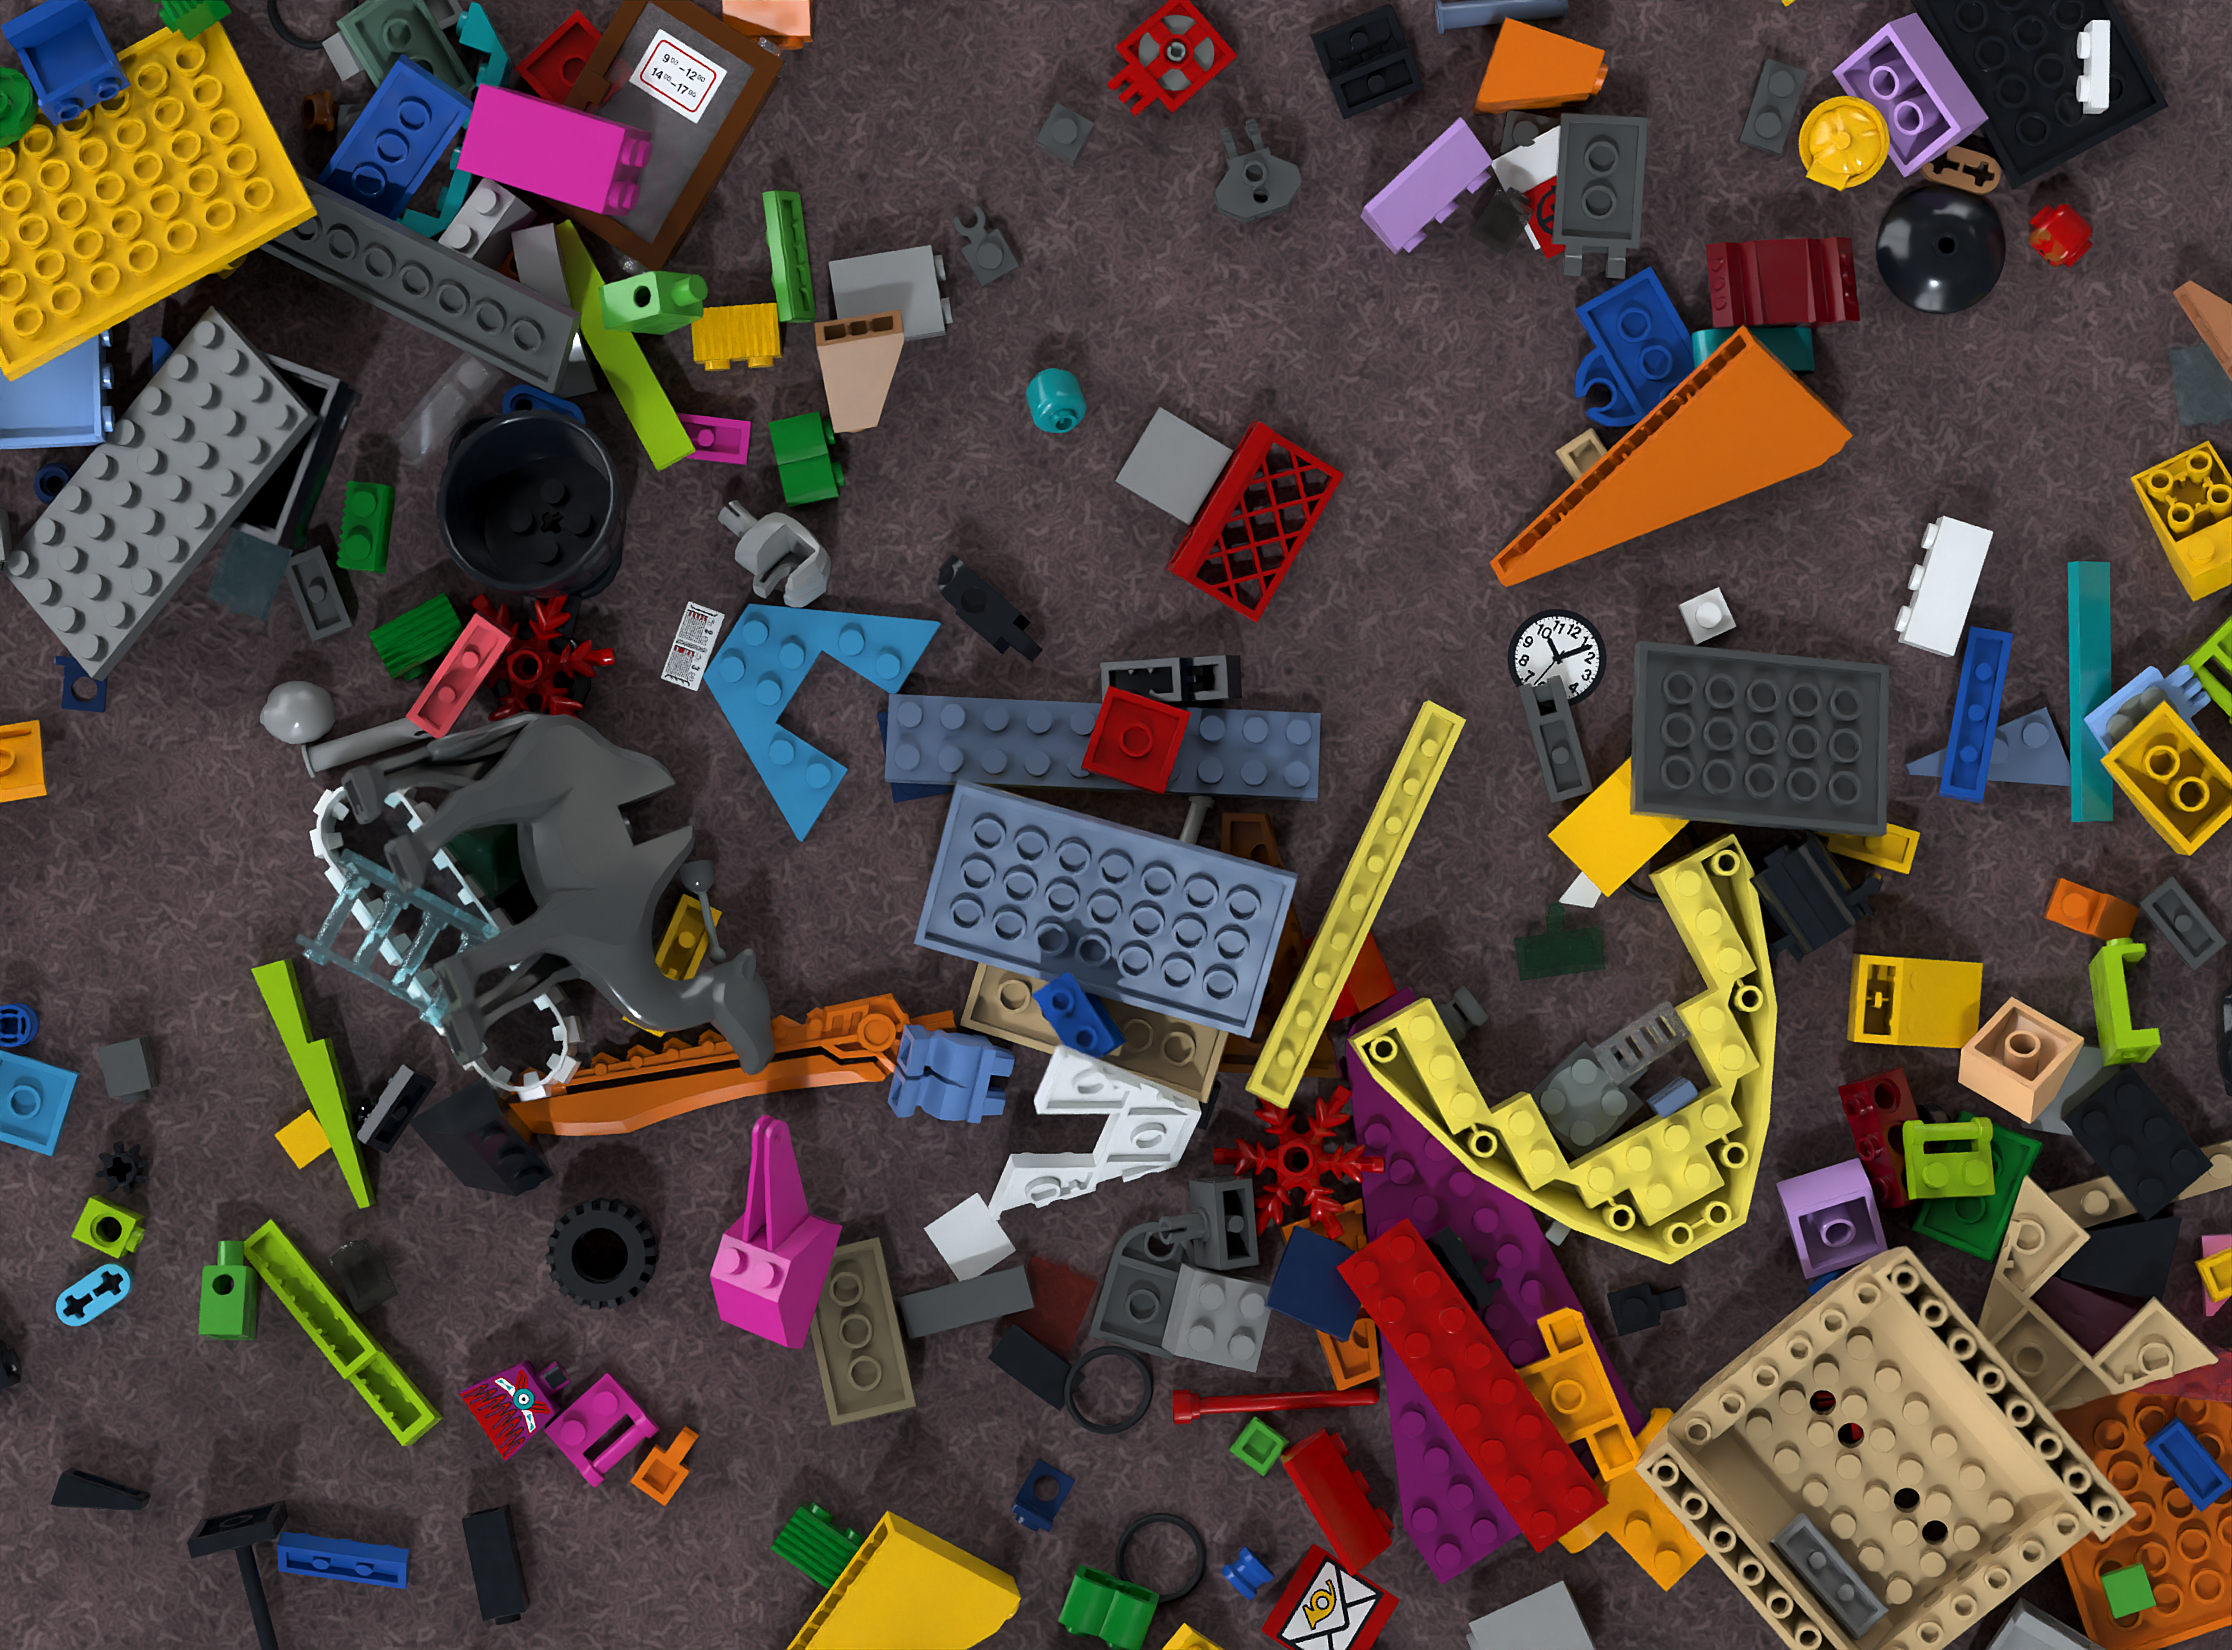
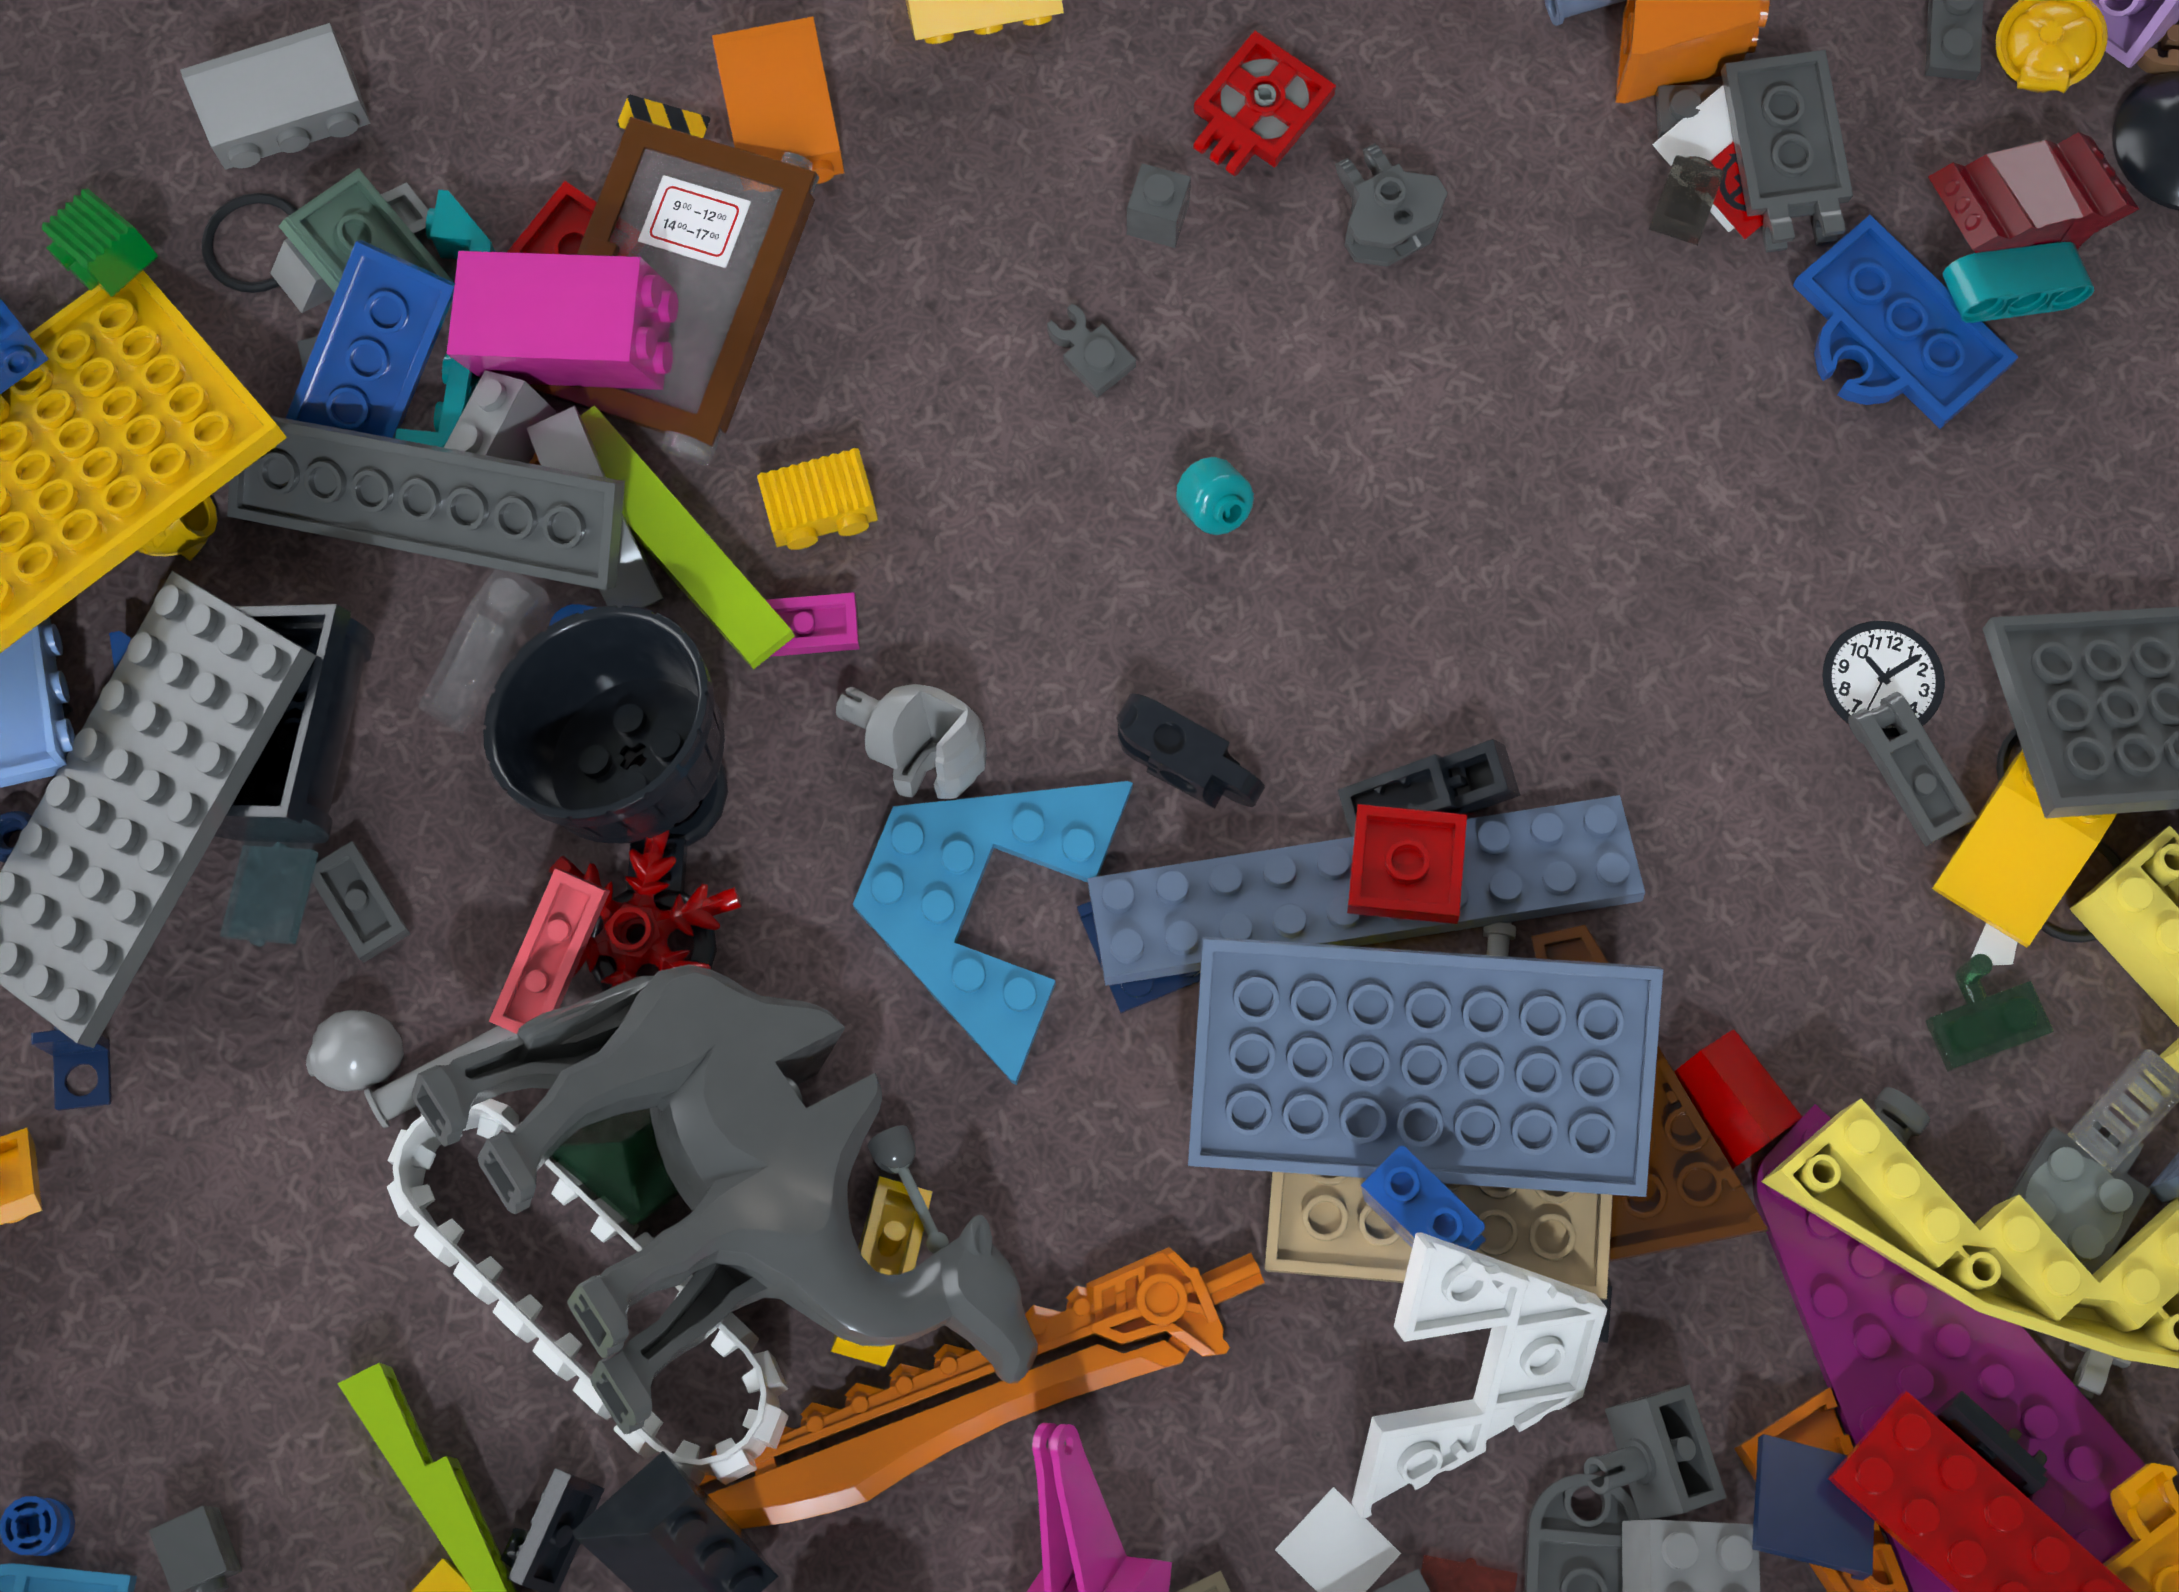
camera: 10 degrees left, 15 degrees down
clear light blue fence [295,848,502,1029] -> none
reddish brown plate [301,89,338,135] -> none
green brick [336,481,396,574] -> none
green brick [368,592,466,683] -> none
bright green torso [599,271,708,335] -> none
white sticker [661,601,725,691] -> none
bright green plate [762,190,816,323] -> none
green brick [768,411,846,508] -> none
medium nougat slope [814,309,905,434] -> none
light grey brick [828,245,953,342] -> none
medium blue hips [888,1024,1015,1123] -> none
light grey tile [1115,407,1234,526] -> none
red fence [1165,421,1344,623] -> none
red piece [1213,1084,1386,1241] -> none
light yellow plate [1245,700,1466,1109] -> none
black slope [1310,3,1424,119] -> none
lavender slope [1361,117,1493,255] -> none
orange slope [1489,325,1853,588] -> none
tan tile [1555,428,1608,482] -> none
white plate [1678,587,1736,645] -> none

